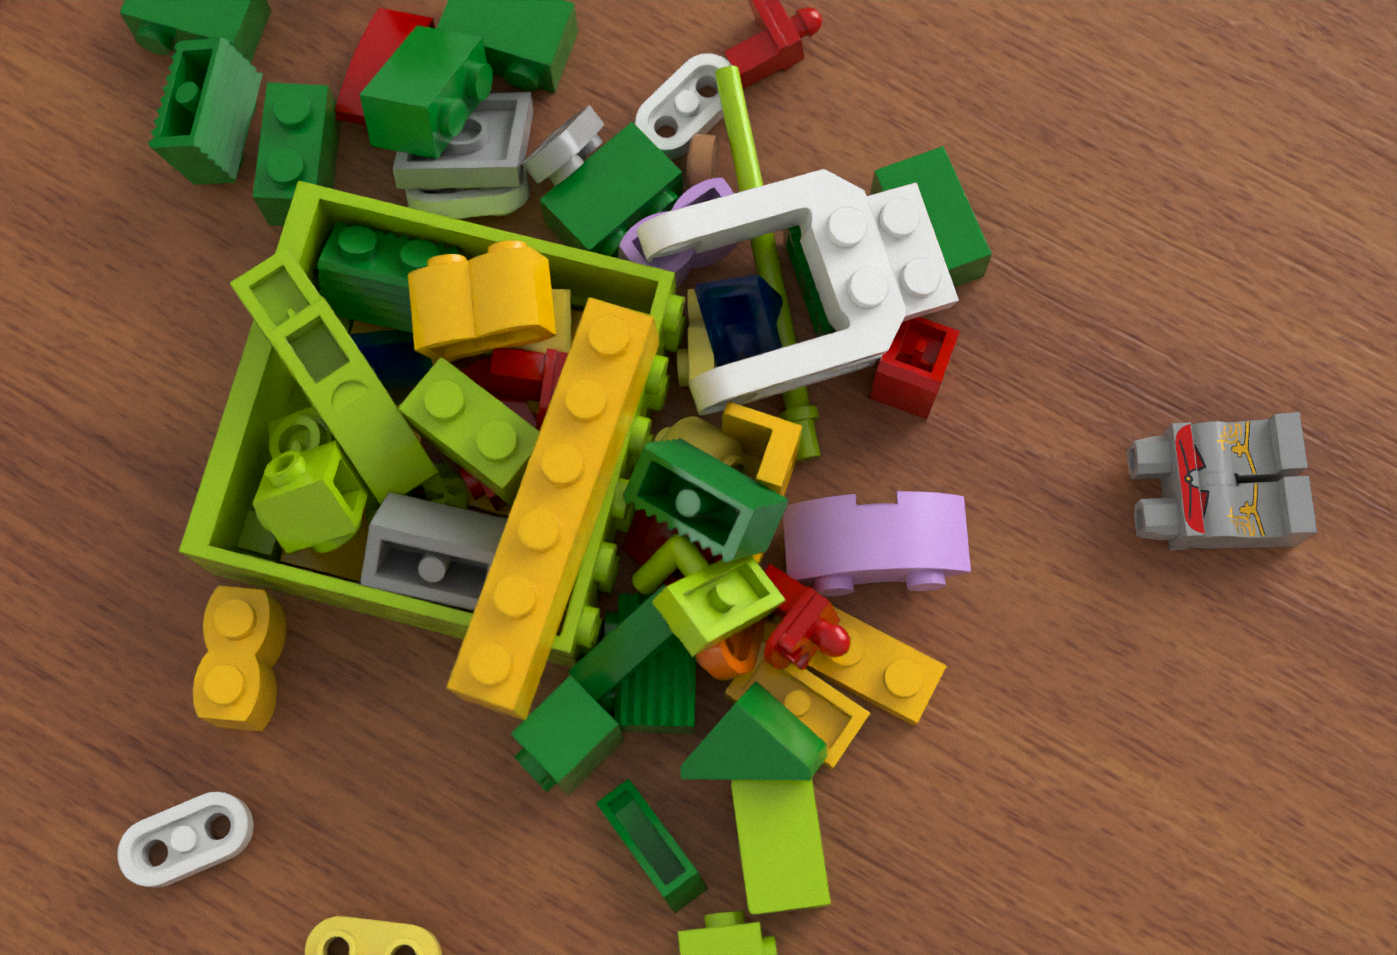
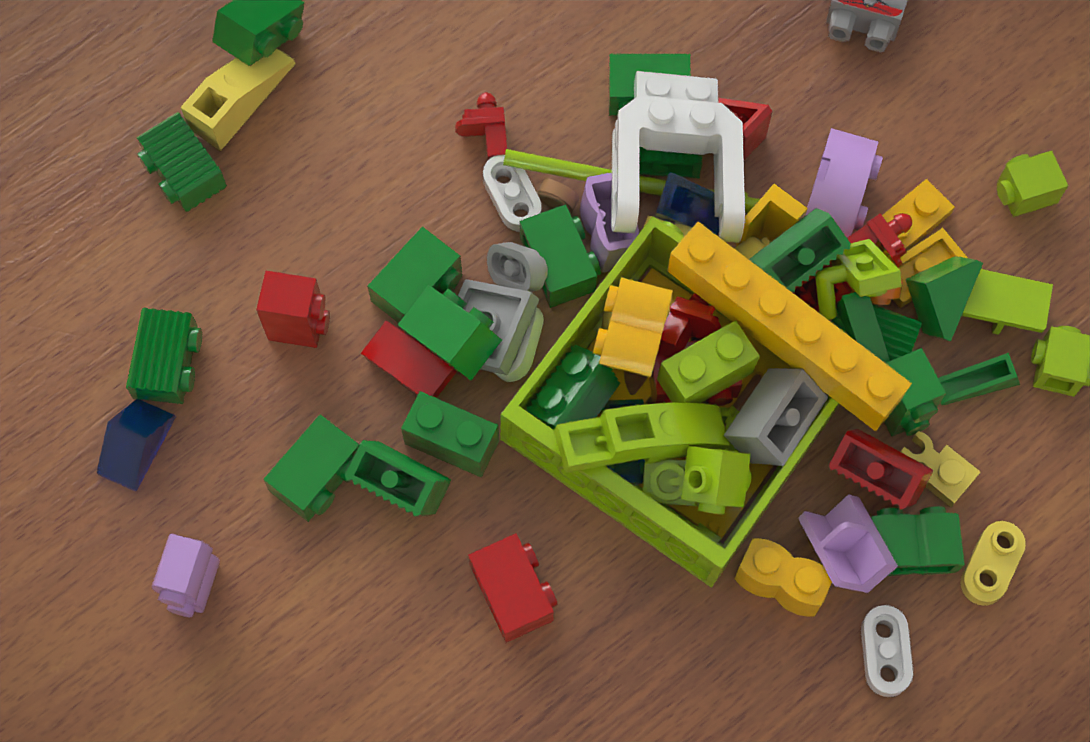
camera: 70 degrees left, 5 degrees down
none -> red brick [468,533,558,643]
none -> lavender panel [798,494,898,593]
none -> red brick [829,428,934,509]
none -> green brick [871,506,965,576]
none -> light yellow plate [901,431,981,507]
none -> lime brick [997,150,1068,217]

